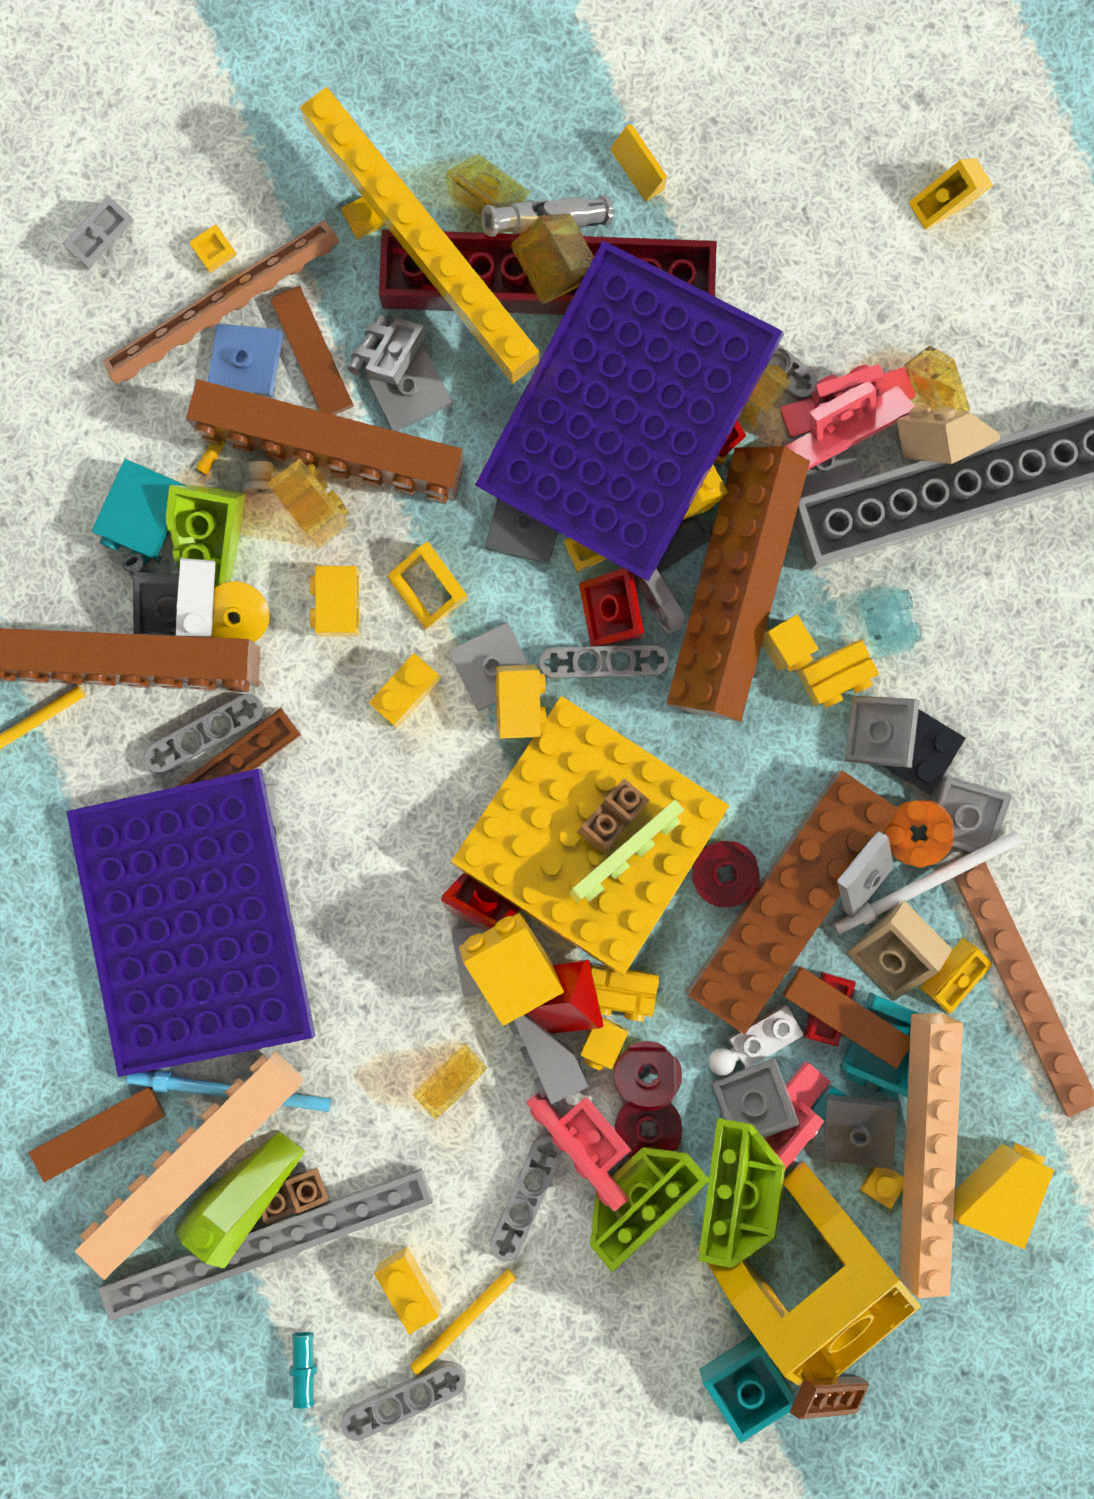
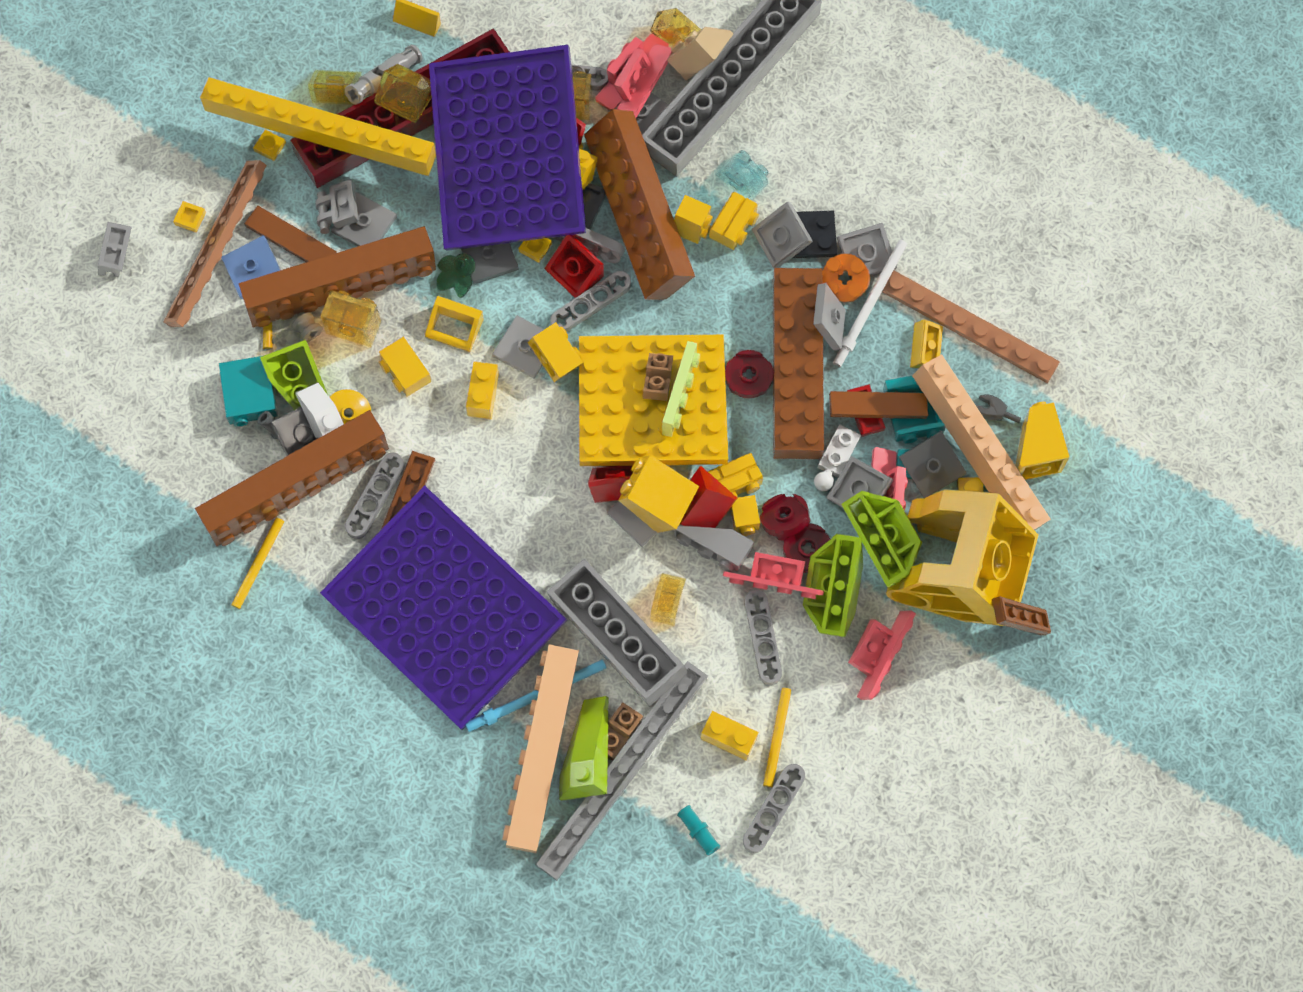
camera: 35 degrees left, 15 degrees down
dark orange tile [28,1087,167,1182] -> none
teal brick [699,1334,796,1444] -> none
tan slope [847,900,952,1001] -> none
none -> clear green plate [436,253,476,298]
none -> light grey brick [547,559,687,707]
none -> coral bracket [848,610,916,700]
none -> dark grey hand [975,394,1021,423]

